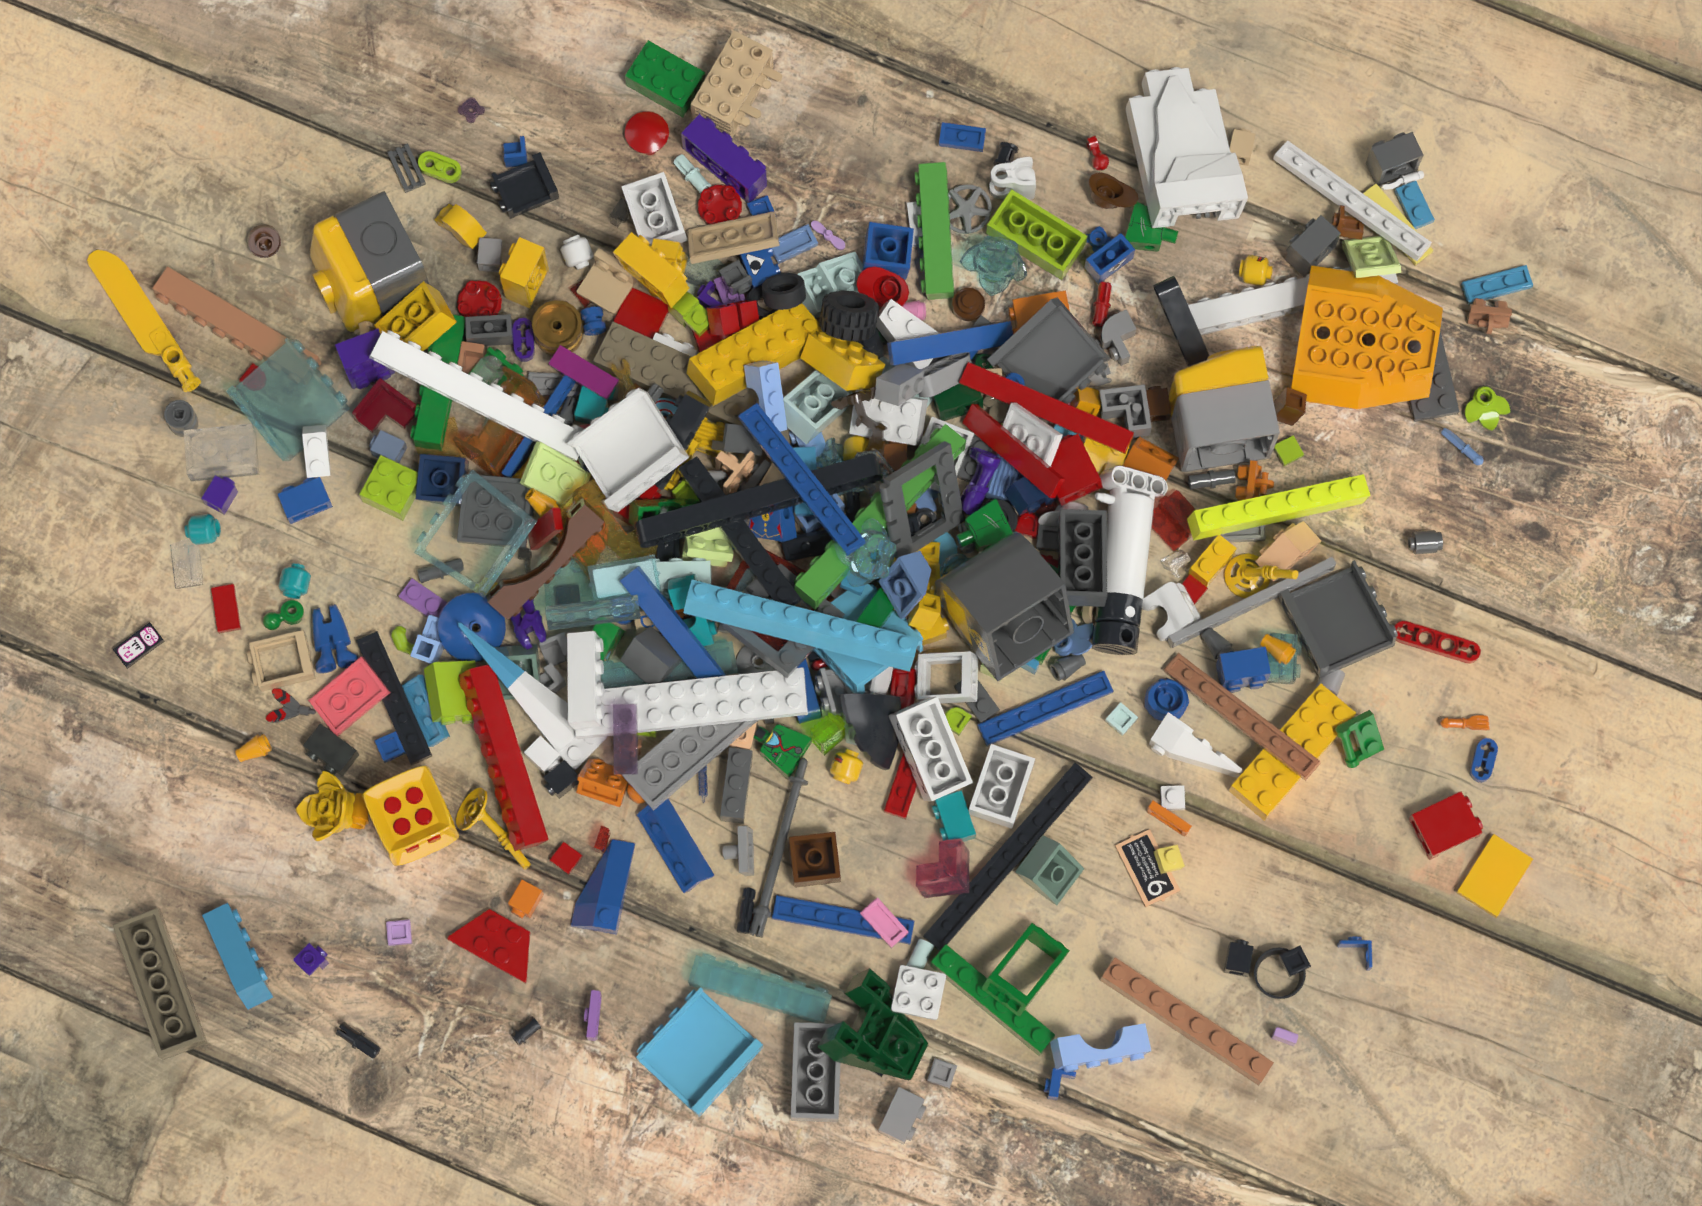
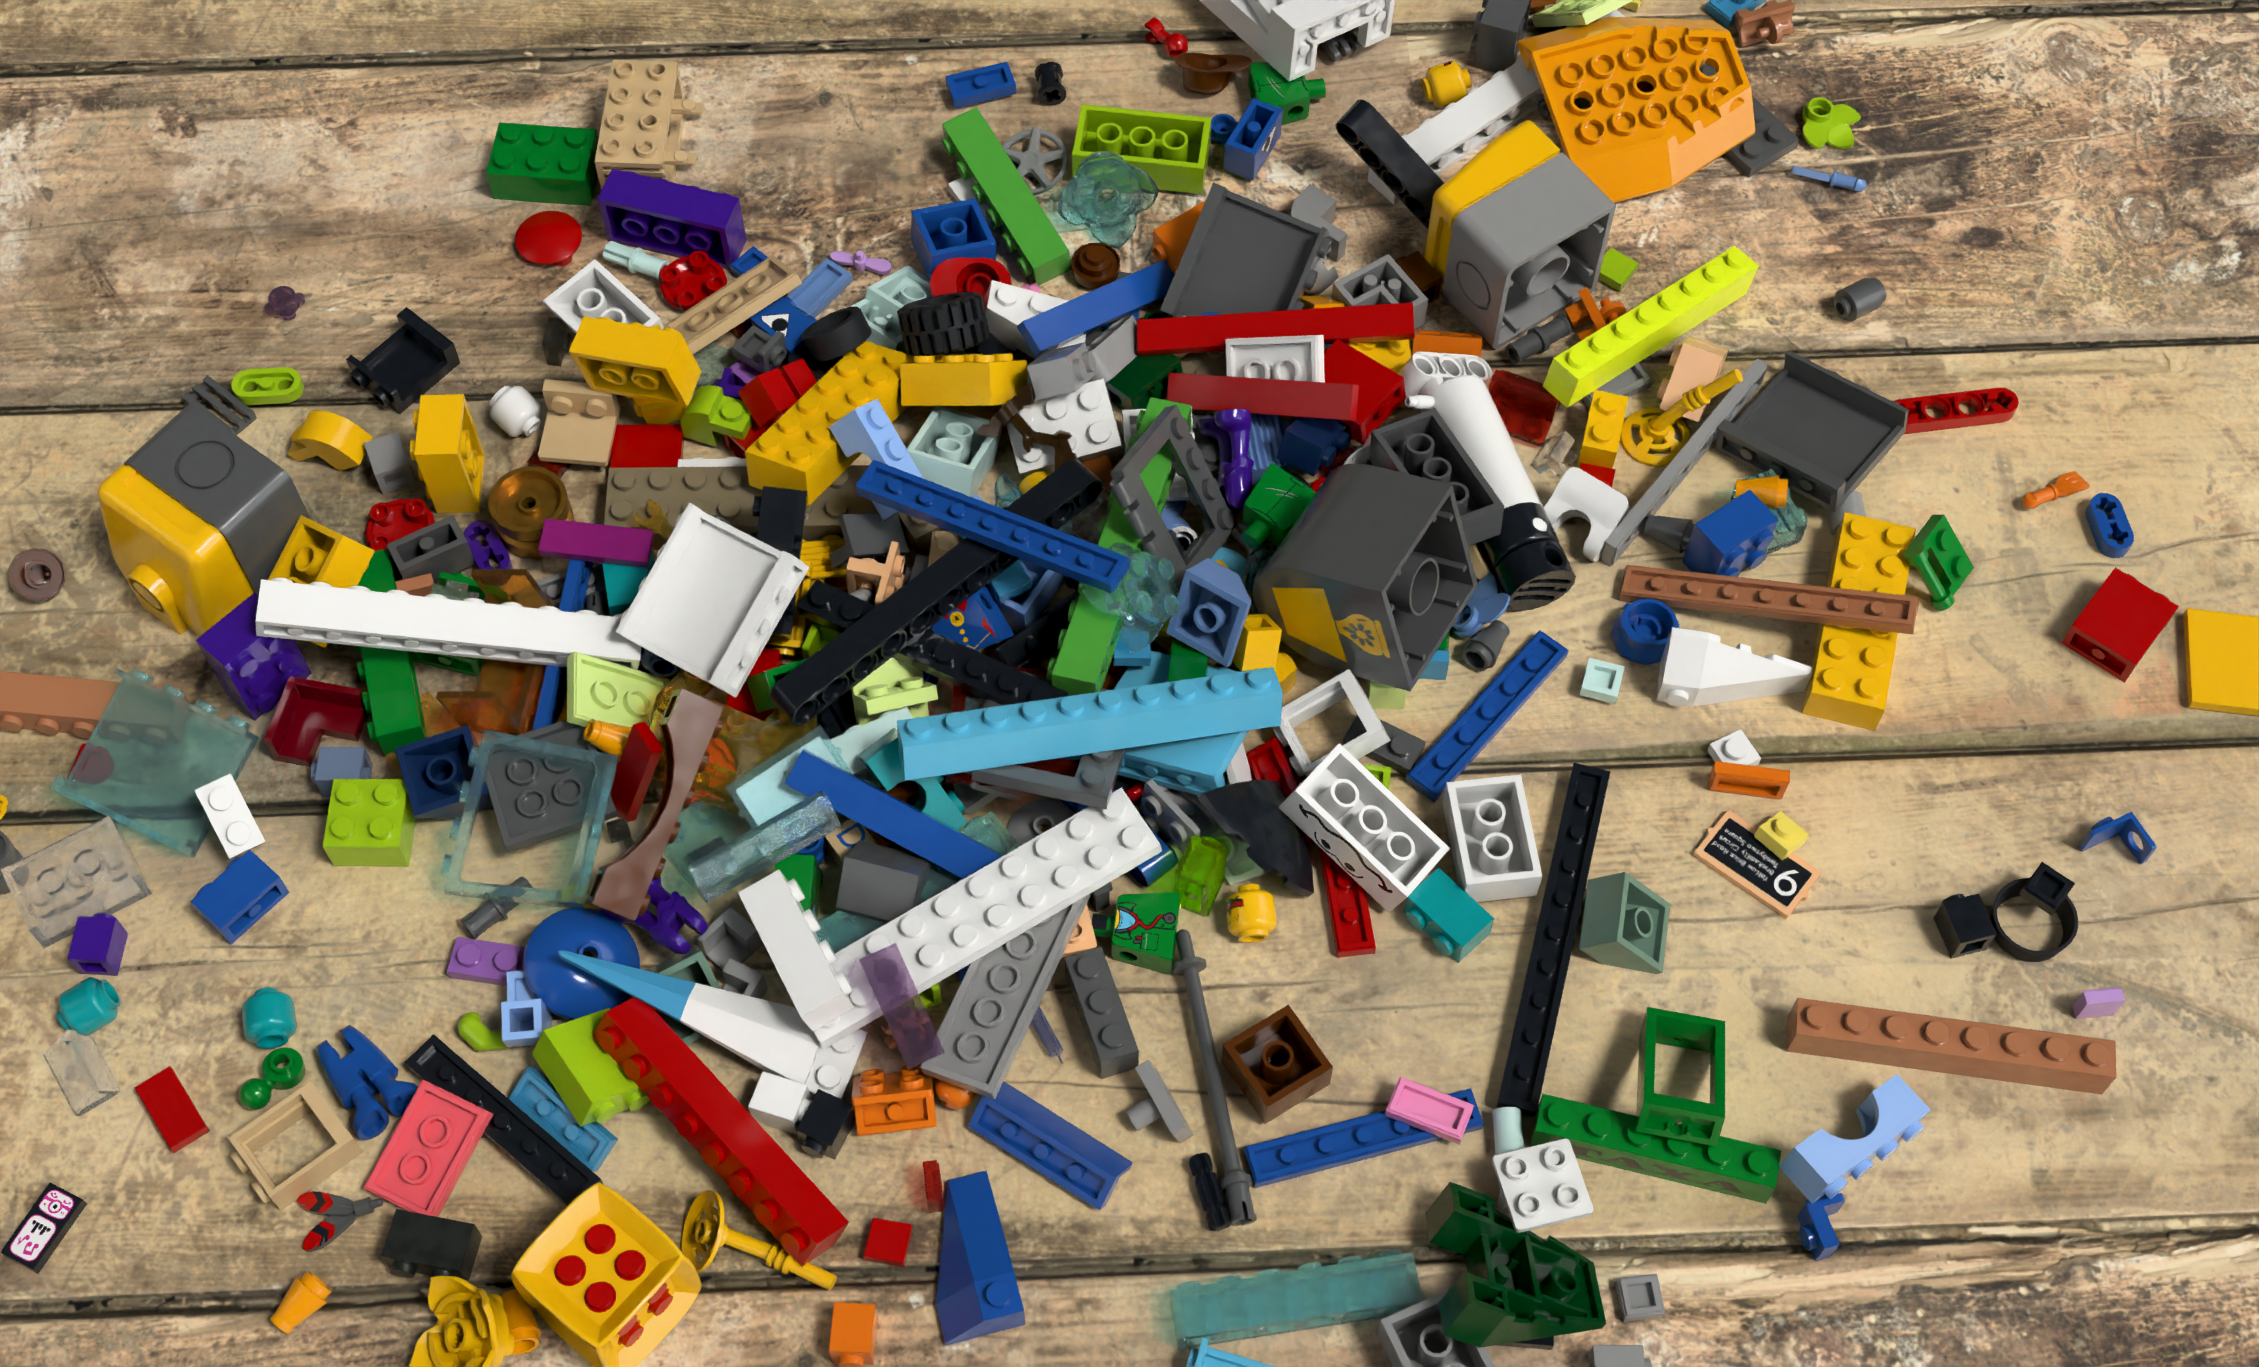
camera: 25 degrees left, 15 degrees down
blue plate [375,731,406,763] -> none
blue panel [503,136,528,168] -> none
blue wheel [580,307,606,336] -> none
clear pink brick [916,838,970,899] -> none
white piece [989,157,1036,200] -> none
red axle [1092,282,1112,327] -> none

